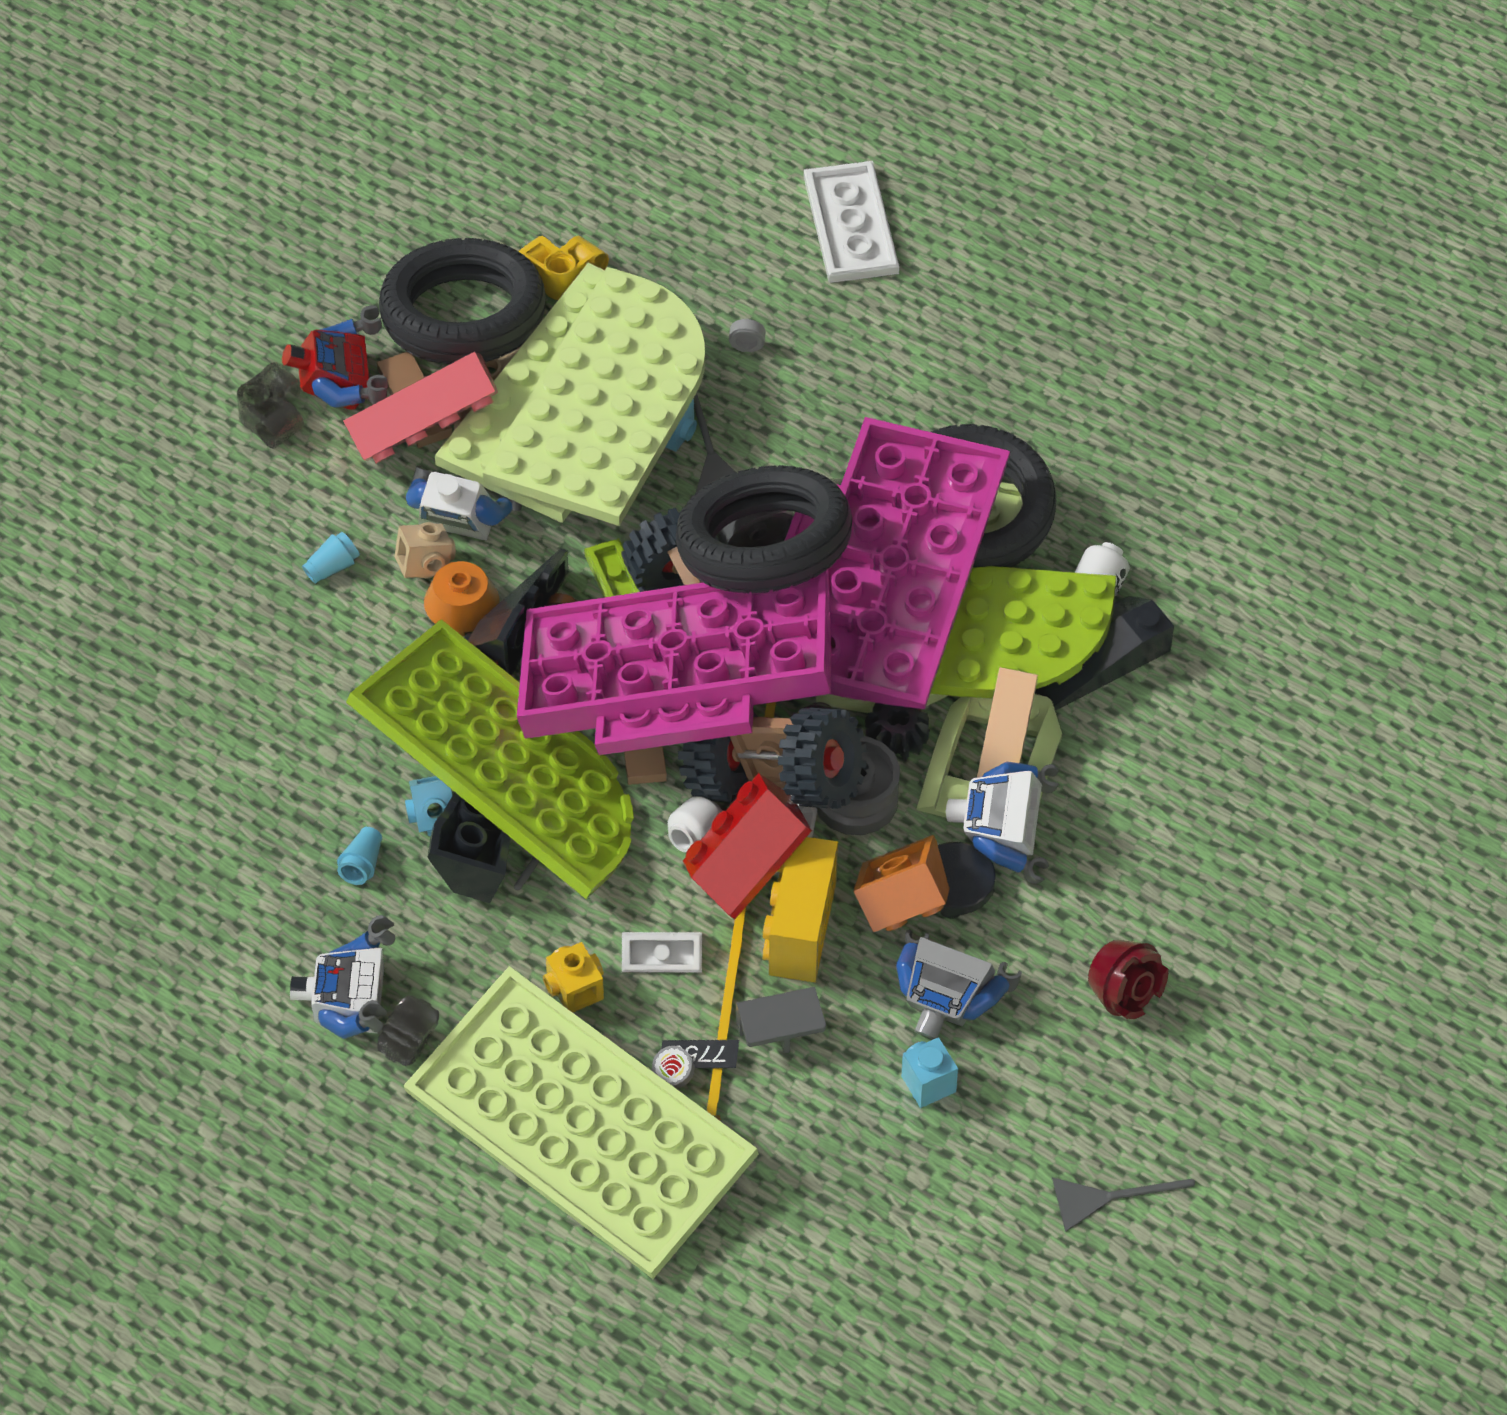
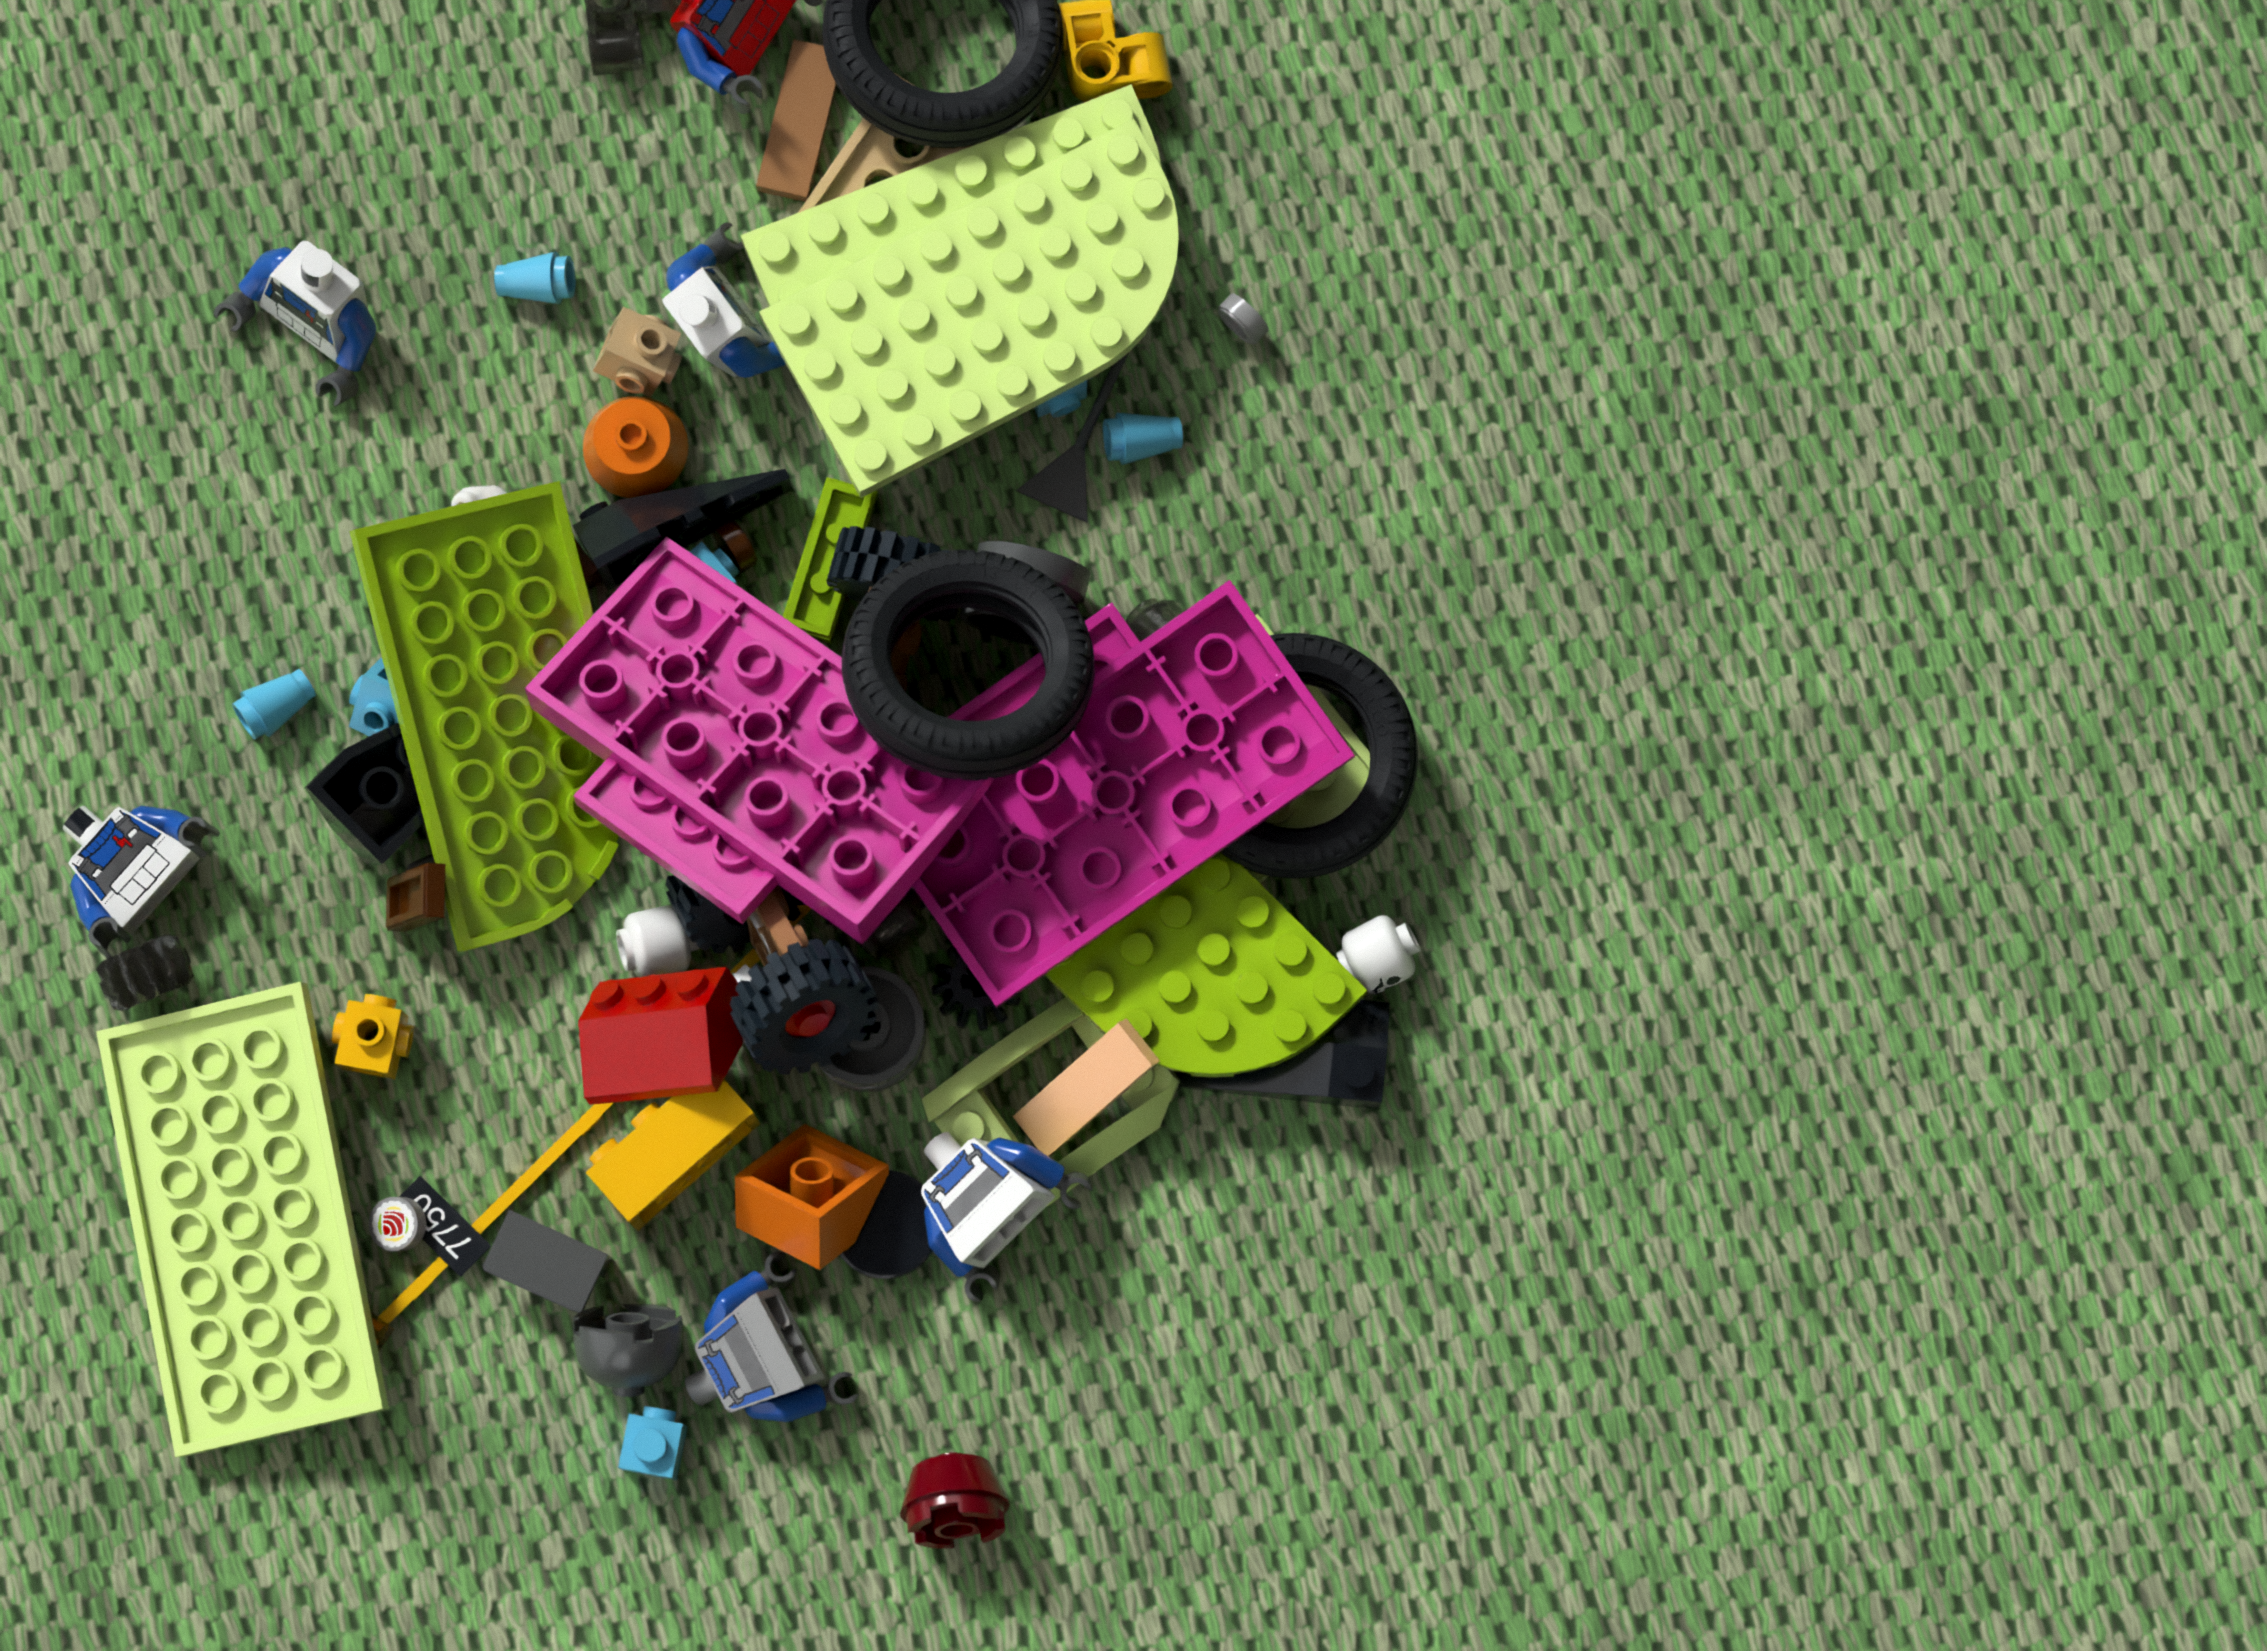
camera: 35 degrees right, 25 degrees up
coral slope [343,352,498,464] -> none
white slope [622,932,702,972] -> none
white tile [804,161,899,283] -> none
none -> torso [214,240,376,407]
none -> reddish brown tile [386,863,445,932]
none -> dark grey cylinder [573,1304,683,1397]
none -> medium azure cone [1103,412,1183,465]

